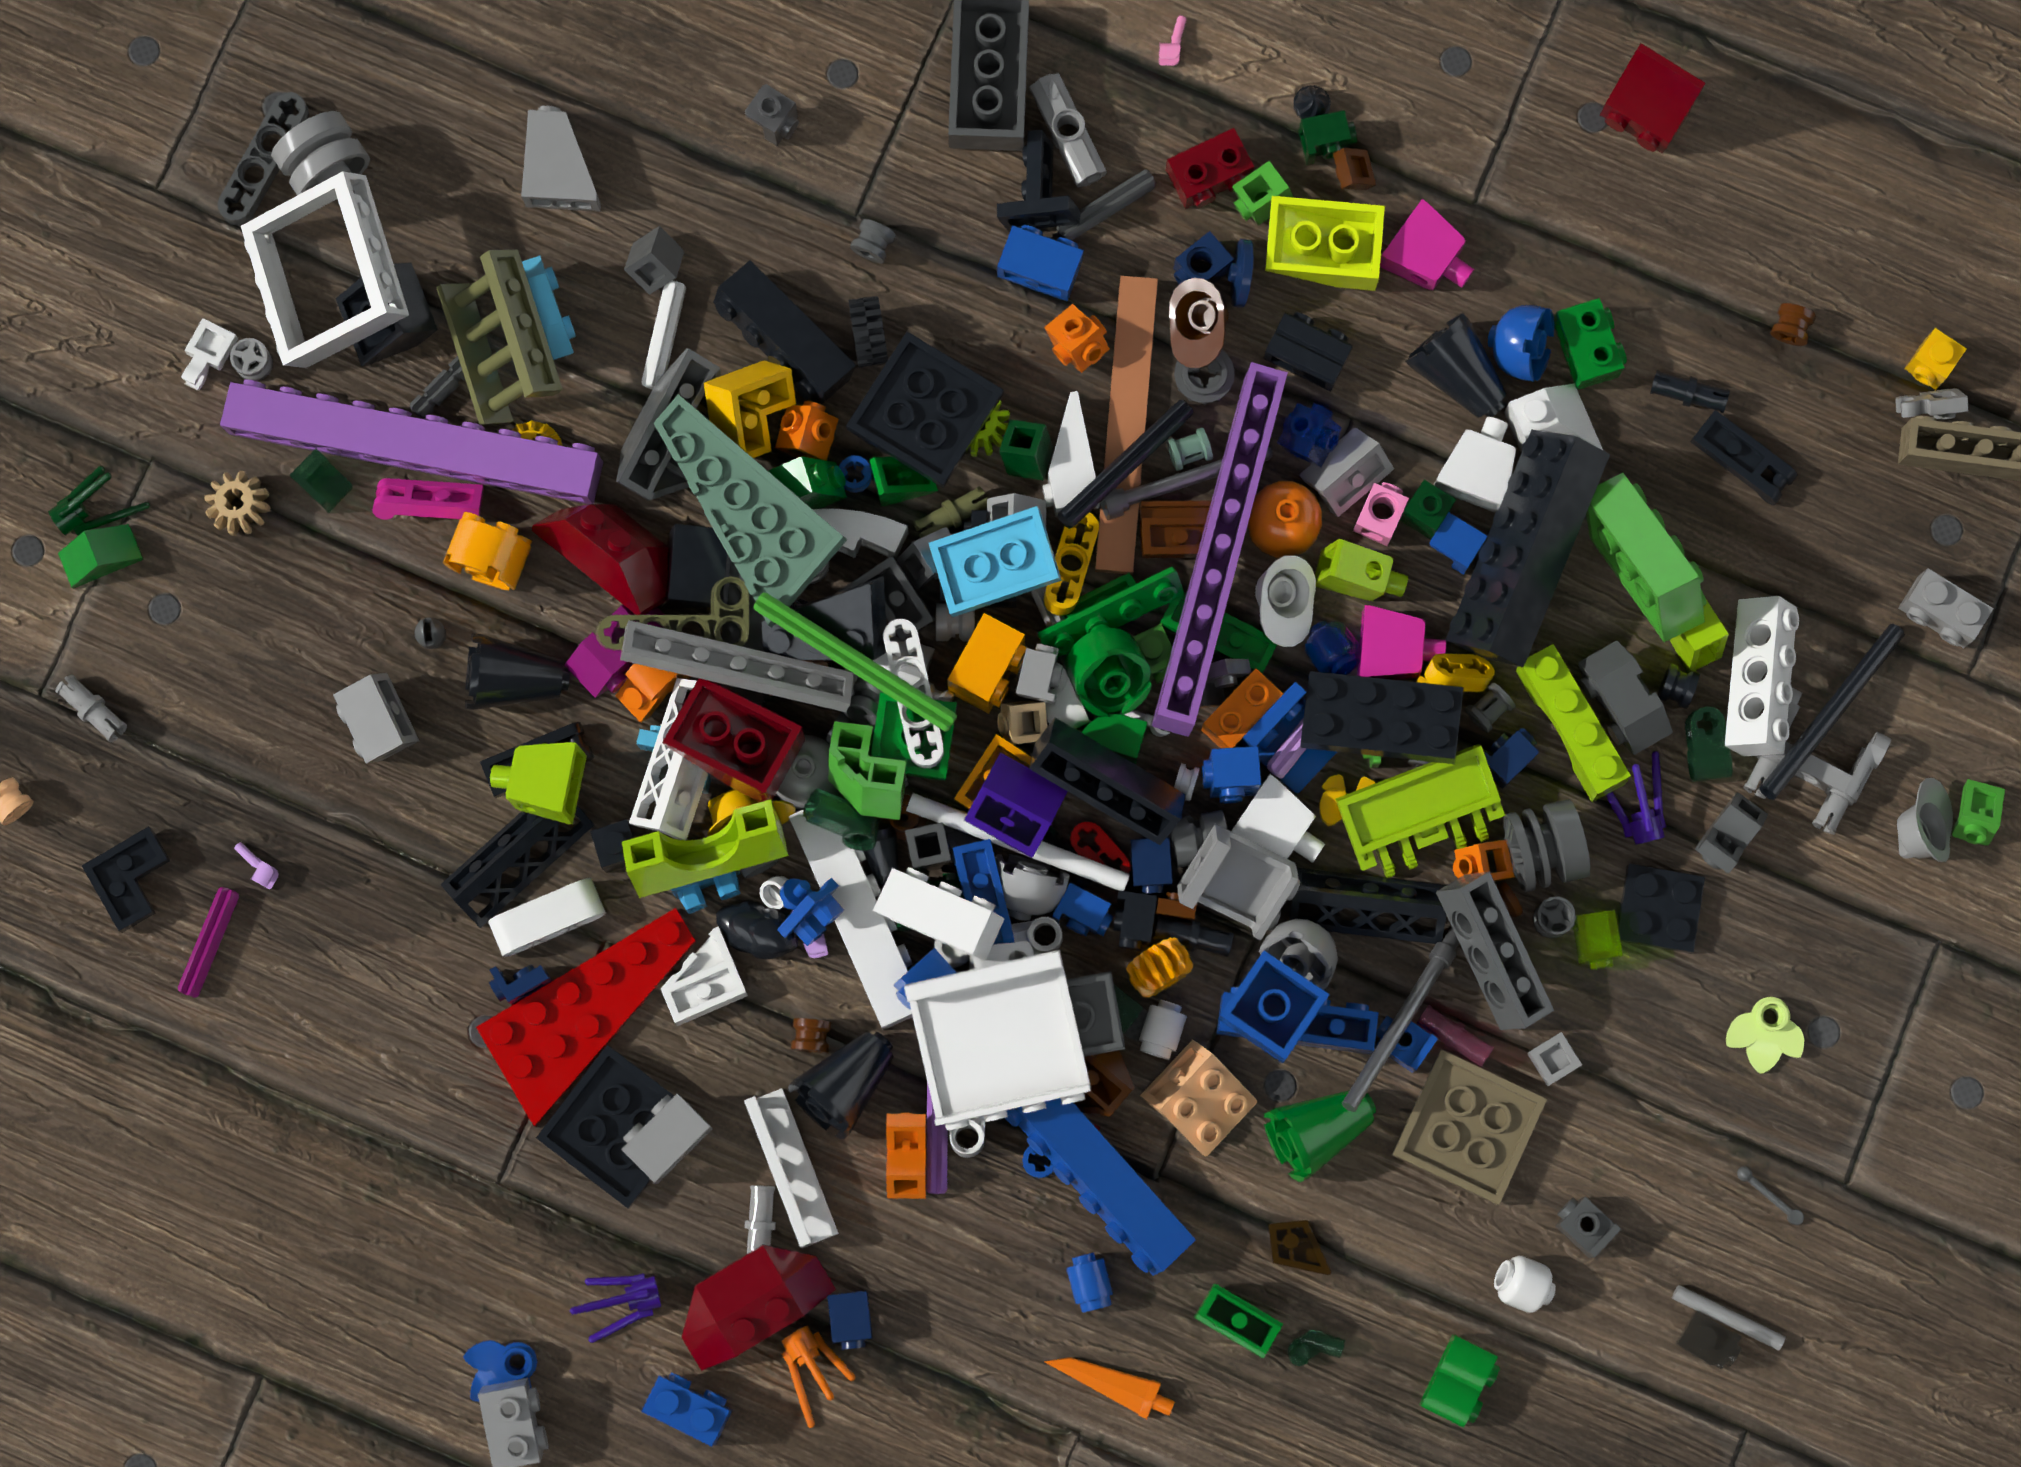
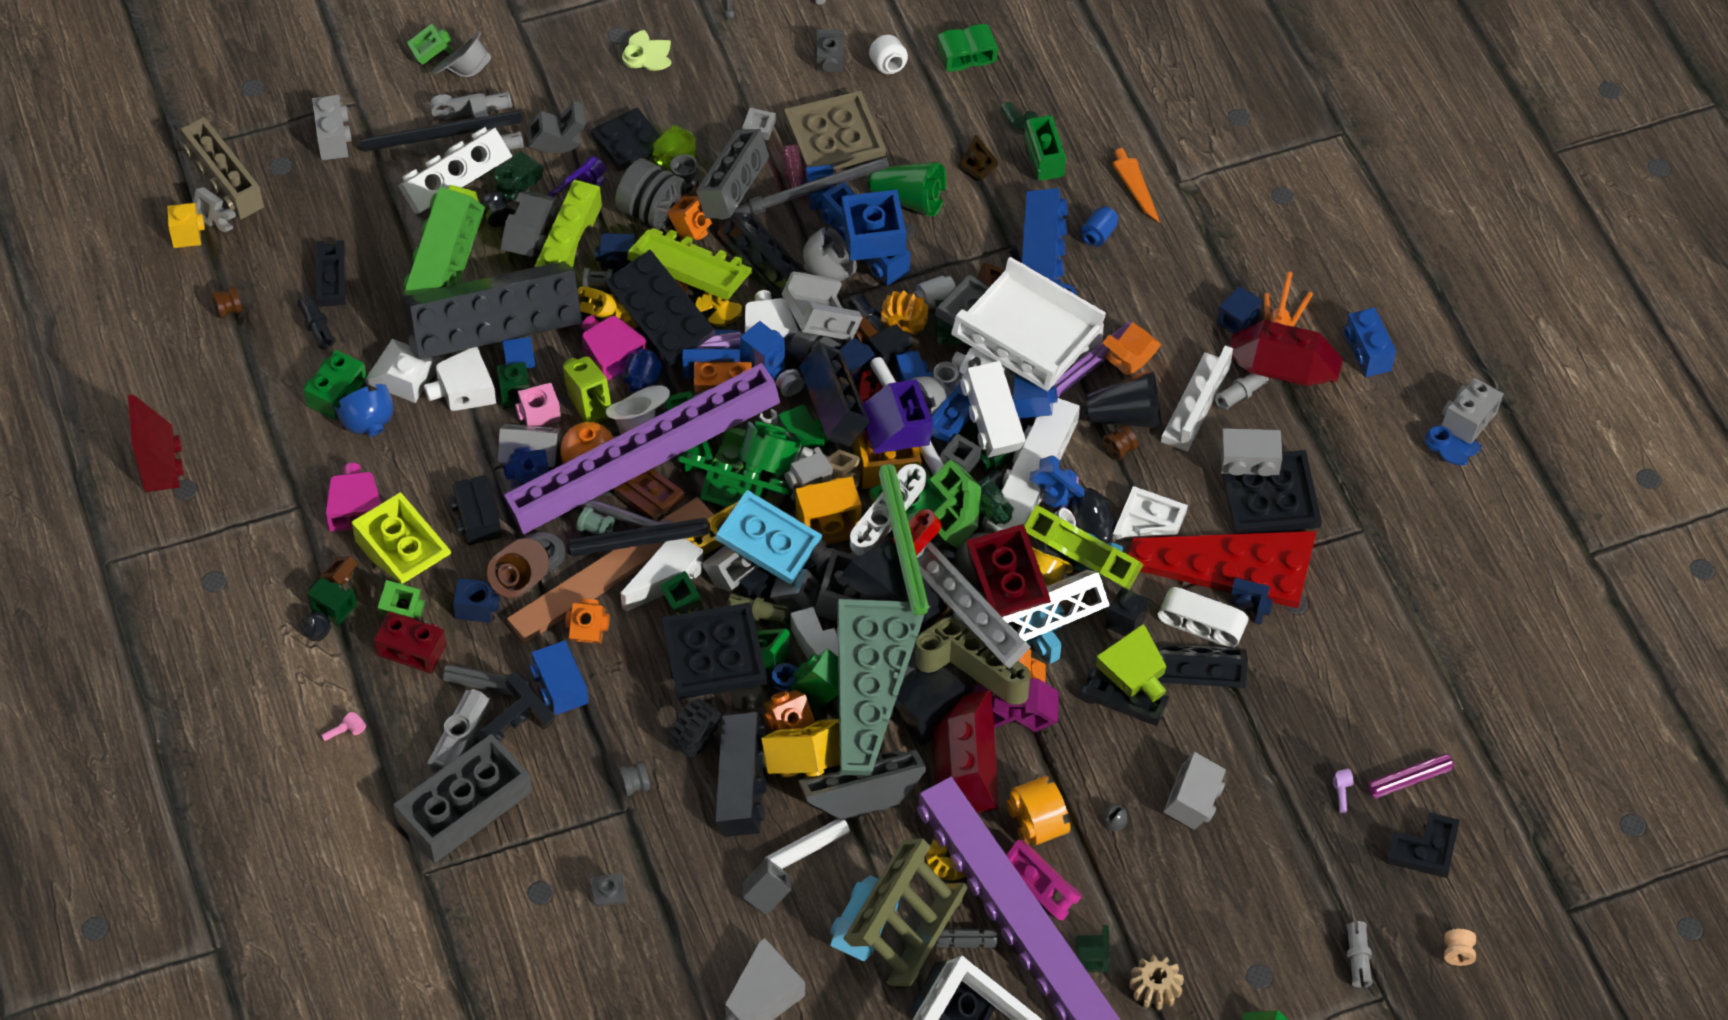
camera: 135 degrees left, 25 degrees down
black cone [465,633,570,710] -> none
dark purple plant [570,1273,662,1343] -> none
light nougat bracket [1140,1040,1257,1156] -> none
dark blue piece [1228,239,1254,308] -> none
black cone [1405,312,1507,418] -> none
none -> red beam [892,509,941,556]

